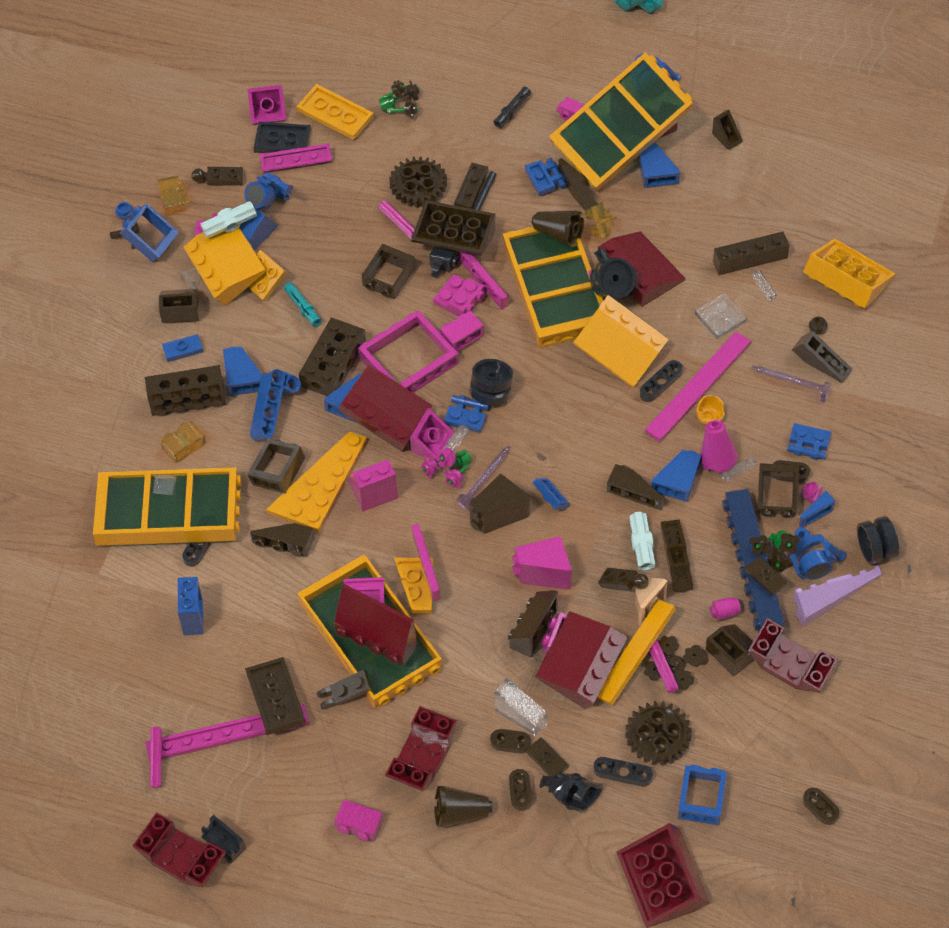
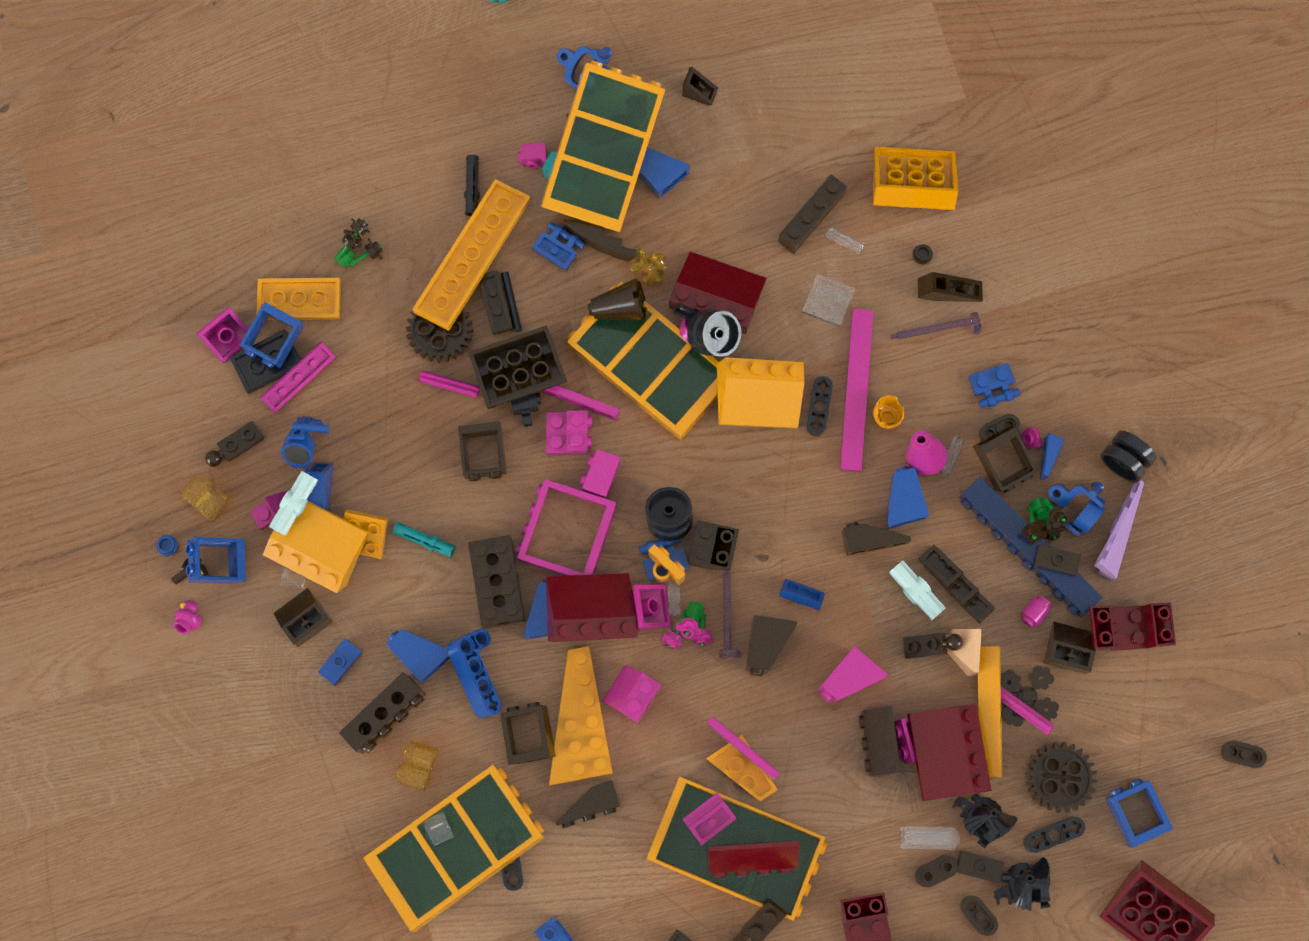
camera: 35 degrees left, 20 degrees up
none -> dark pink animal [173,600,202,635]
none -> blue window [240,302,305,368]
none -> light orange plate [412,179,531,331]
none -> light orange plate [648,544,685,586]
none -> dark brown slope [689,520,739,571]
none -> black helmet [952,793,1017,849]

